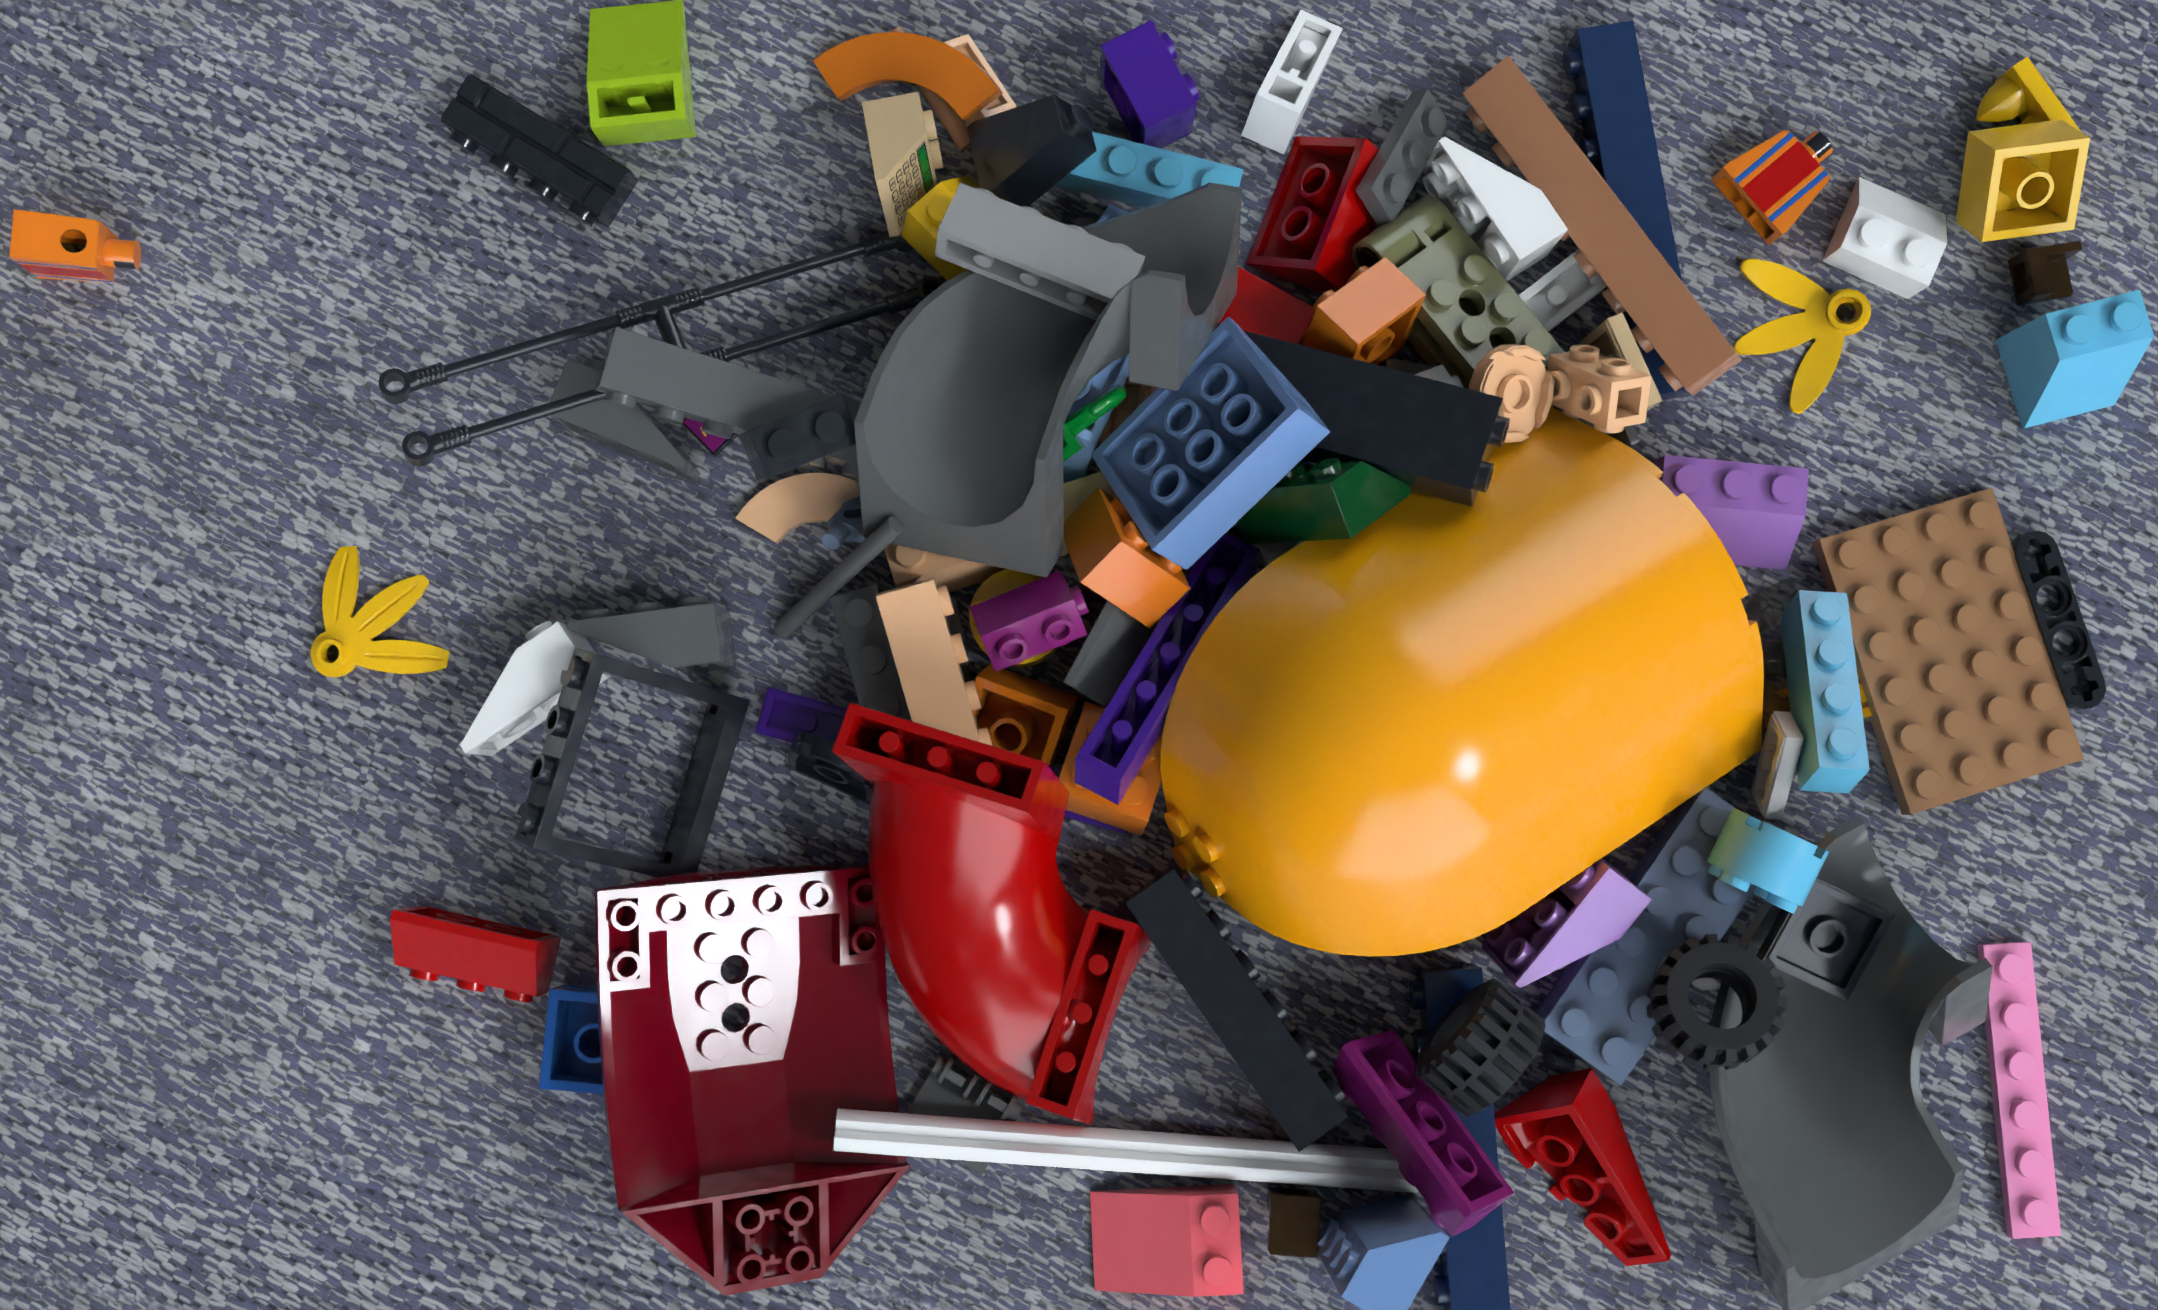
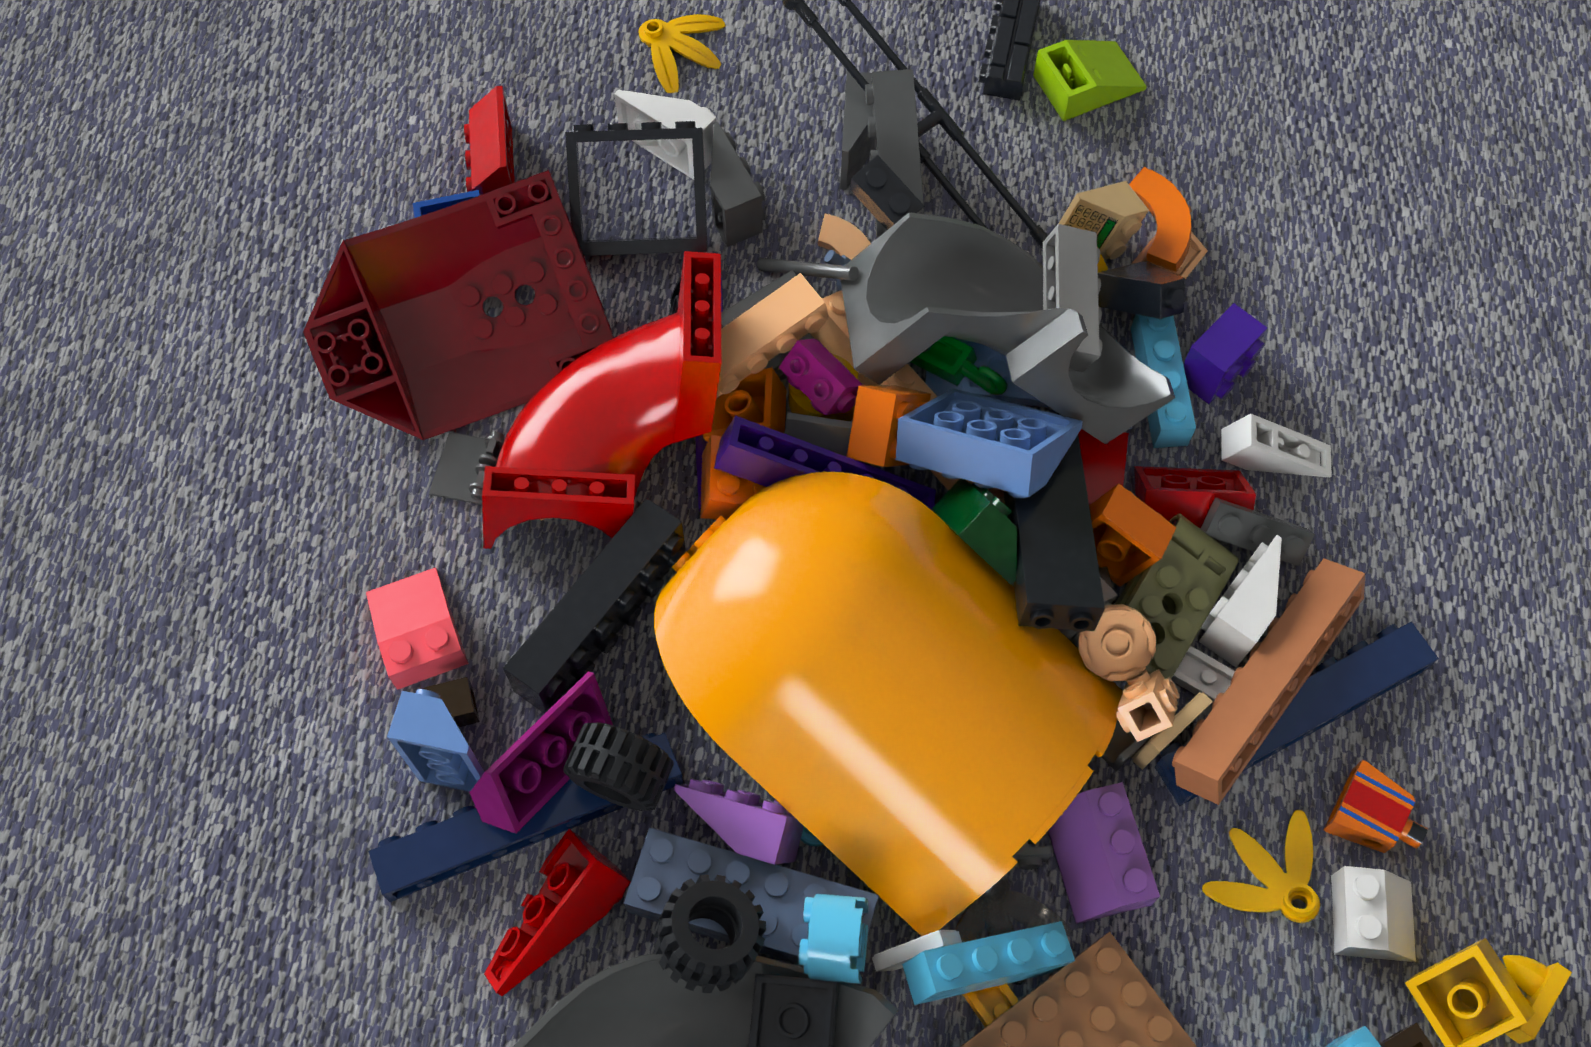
camera: 70 degrees right, 20 degrees down
white axle [834,1109,1420,1193] -> none

